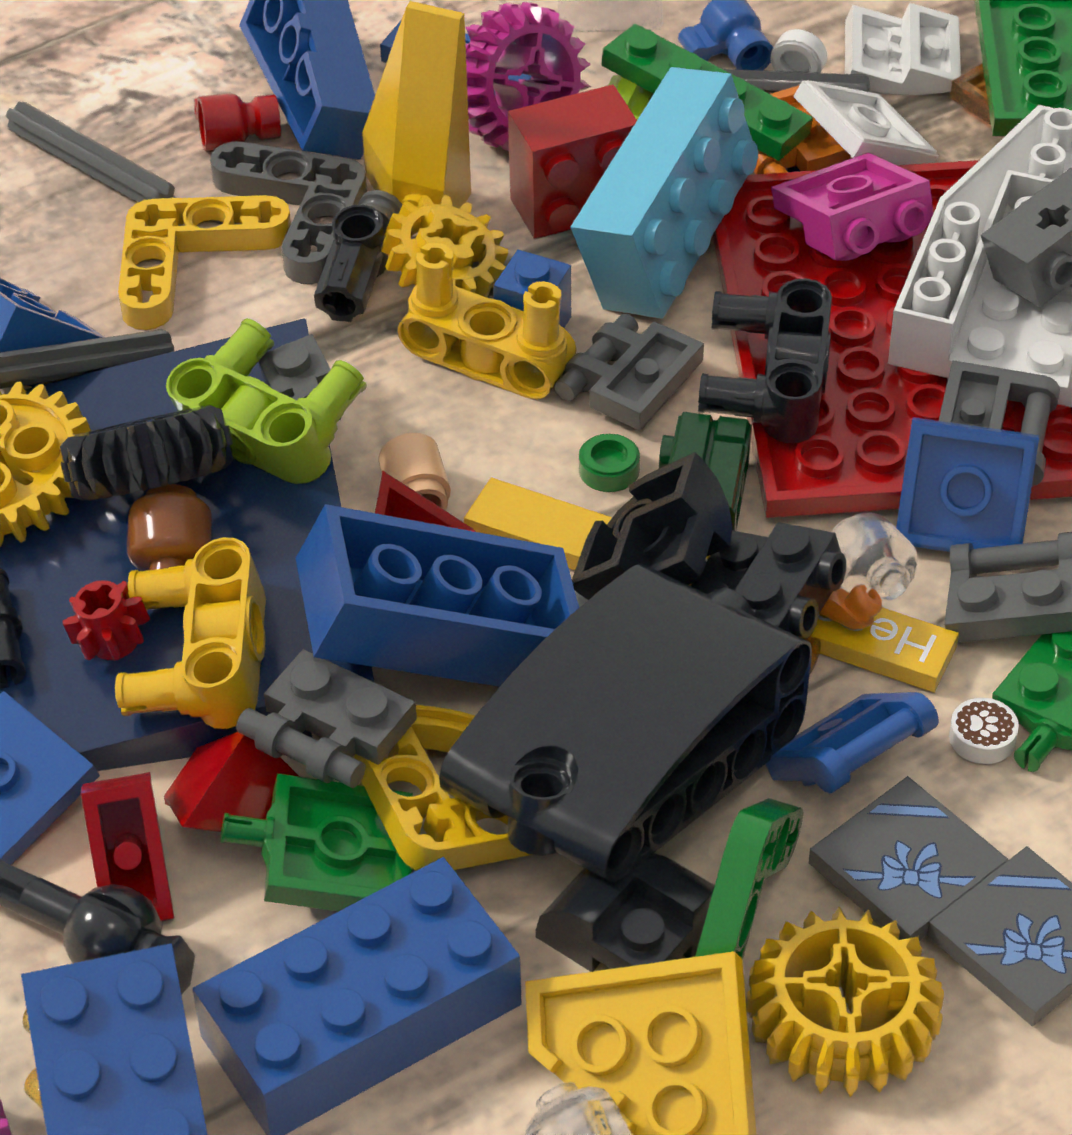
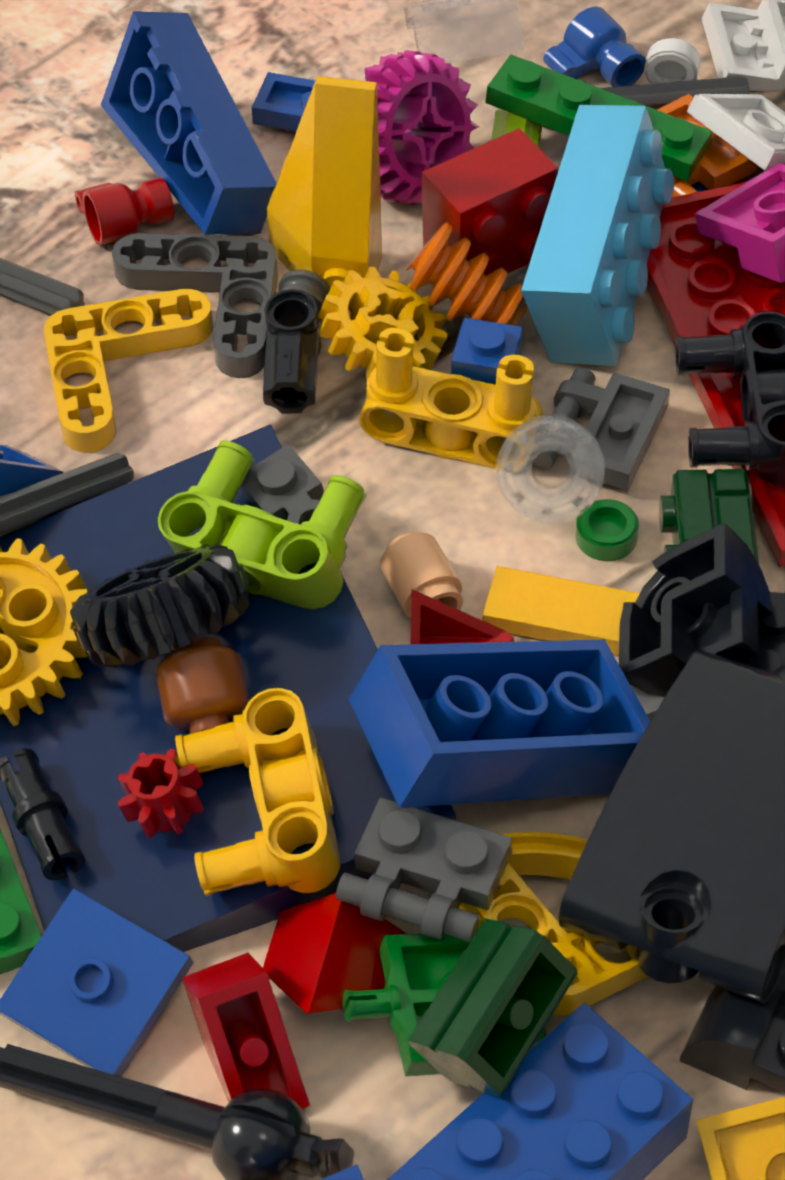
camera: 10 degrees left, 5 degrees up
none -> orange piece [406,222,528,326]
none -> dark green brick [408,918,578,1098]
none -> clear piece [496,413,605,524]

